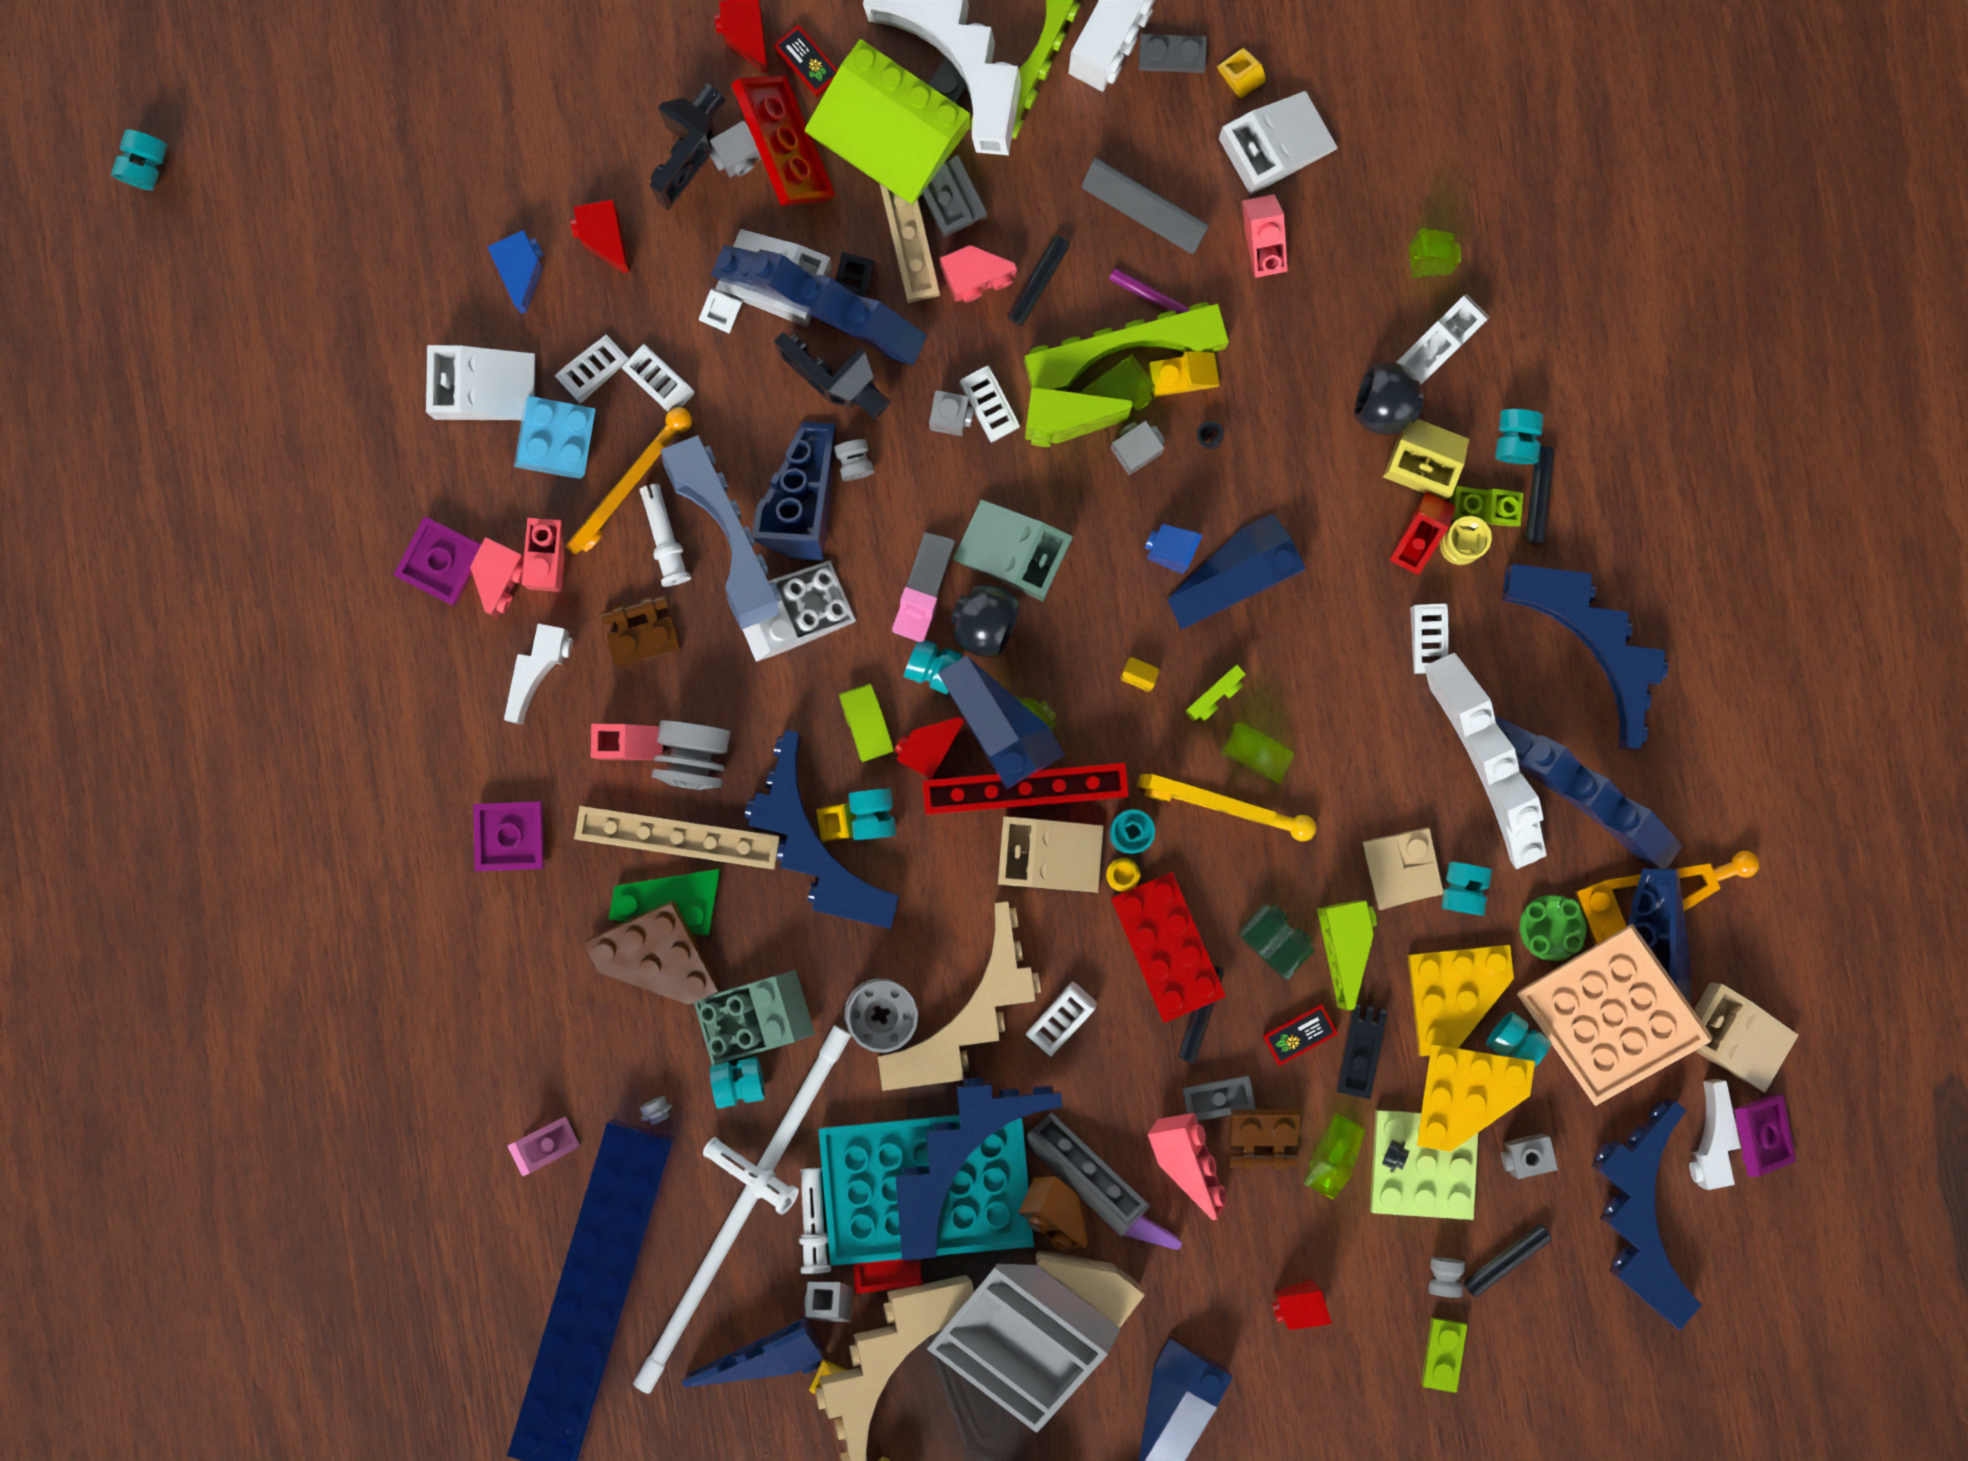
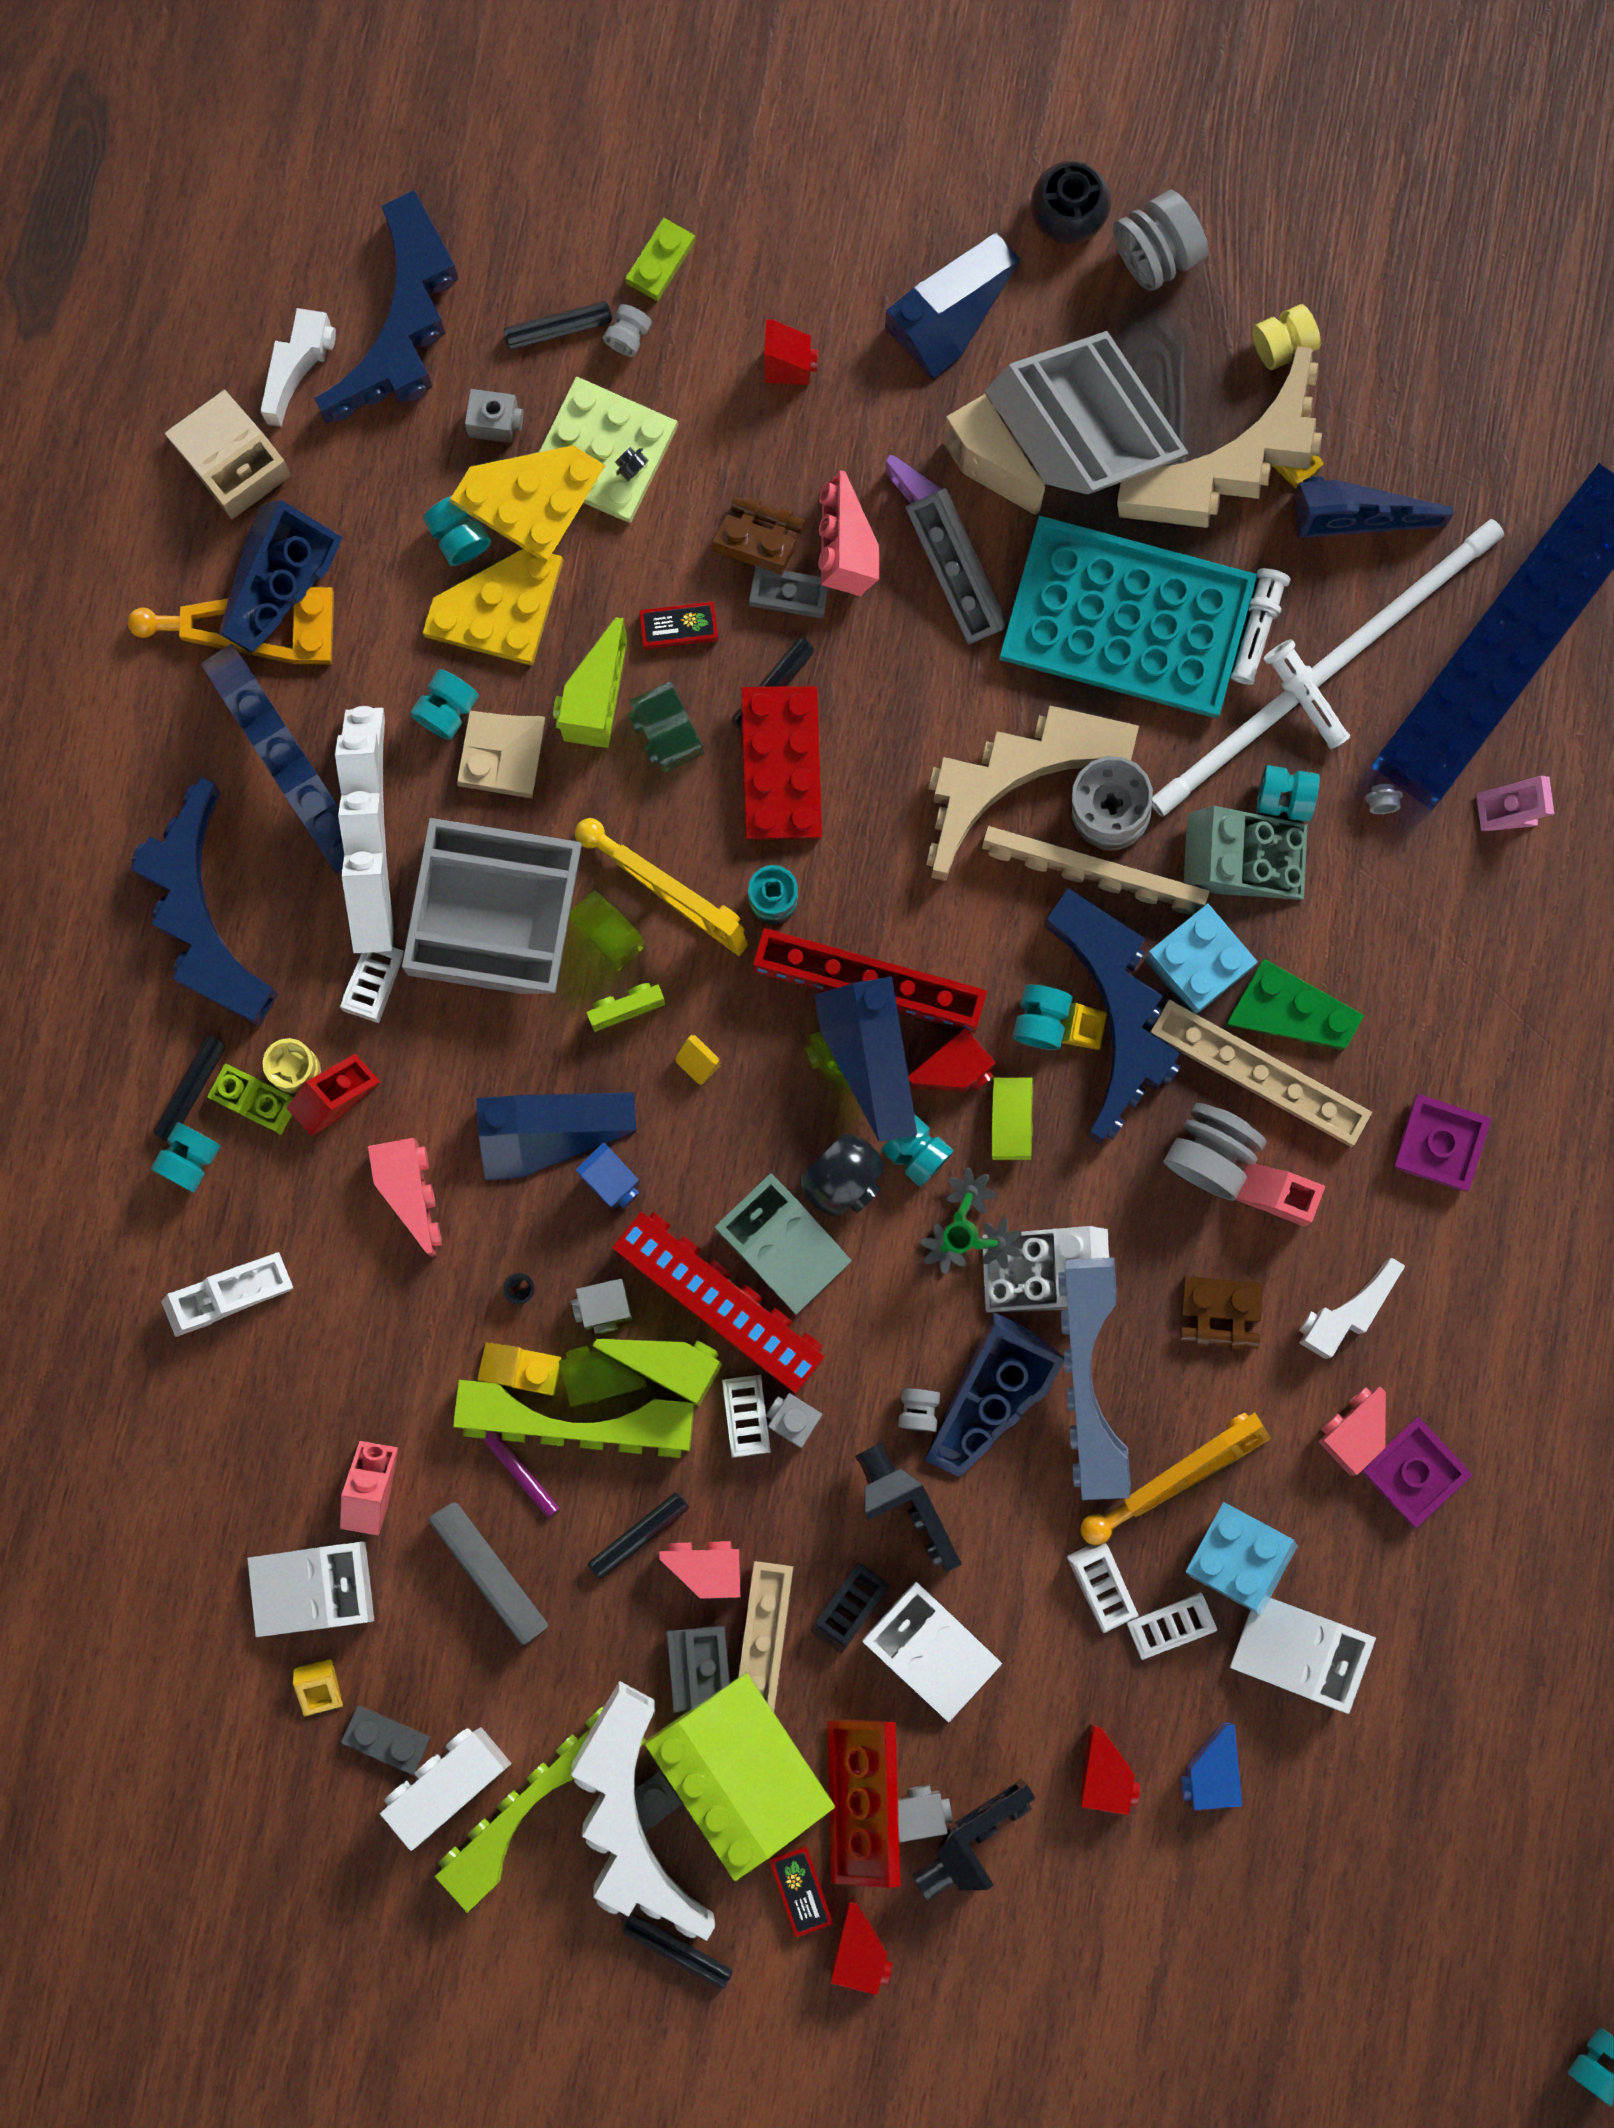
camera: 155 degrees left, 5 degrees down
coral slope [522,518,565,592] -> none
reddish brown plate [583,900,720,1005] -> none
white pin [639,484,691,587] -> none
white plate [699,288,743,333] -> none
dark blue arch [710,245,927,365] -> none
light grey brick [804,1282,853,1322] -> none
red tile [853,1259,923,1294] -> none
bright pink slope [892,587,937,642] -> none
dark blue arch [895,1077,1062,1260] -> none
dark grey slope [906,532,956,599] -> none
tan slope [998,816,1103,893] -> none
dark orange slope [1018,1176,1088,1251] -> none
white slope [1026,981,1097,1057] -> none
yellow plate [1106,858,1140,892] -> none
clear neon green slope [1303,1114,1366,1200] -> none
black hinge [1336,1003,1387,1099] -> none
black wheel [1354,362,1424,435] -> none
light yellow slope [1383,419,1469,501] -> none
clear neon green slope [1408,228,1461,278] -> none
light nougat plate [1517,924,1712,1106] -> none
bright green dish [1519,894,1587,961] -> none
magenta plate [1735,1095,1796,1177] -> none
none -> coral slope [368,1138,442,1257]
none -> light grey slope [402,818,582,994]
none -> red brick [612,1211,825,1395]
none -> dark grey plant [921,1167,1022,1274]
none -> tan plate [982,826,1209,915]
none -> medium azure brick [1144,904,1258,1015]

